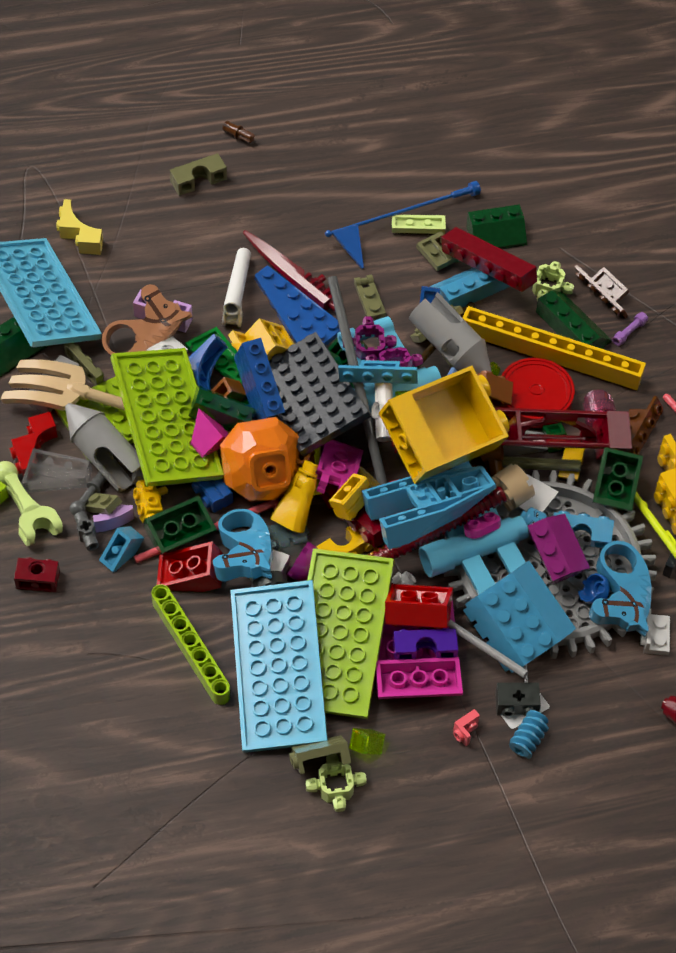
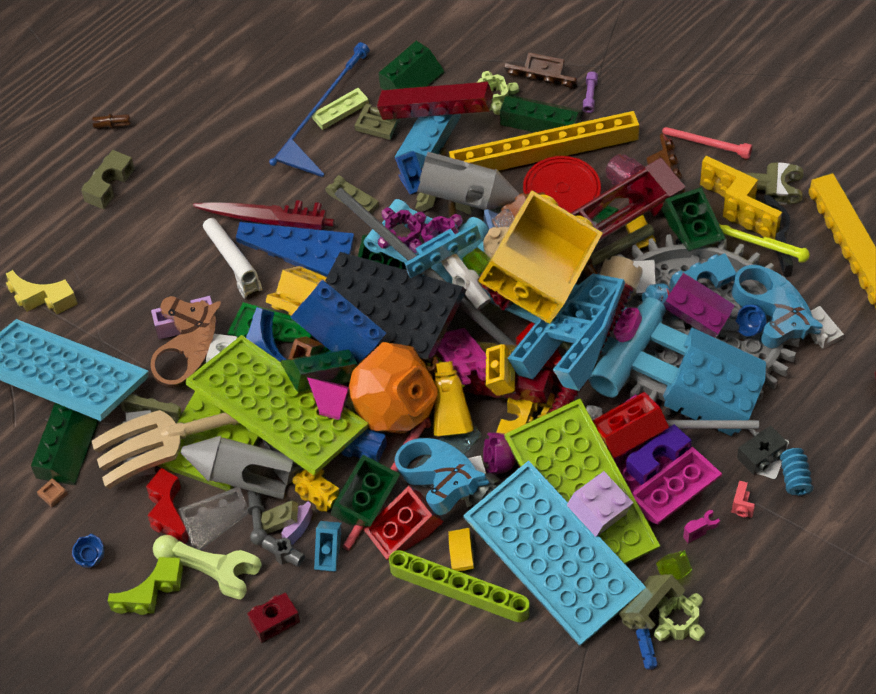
camera: 30 degrees left, 0 degrees up
none -> yellow slope [448,528,474,571]
none -> lavender brick [567,471,633,537]
none -> blue axle [636,629,658,670]
none -> dark pink plate [683,510,720,543]

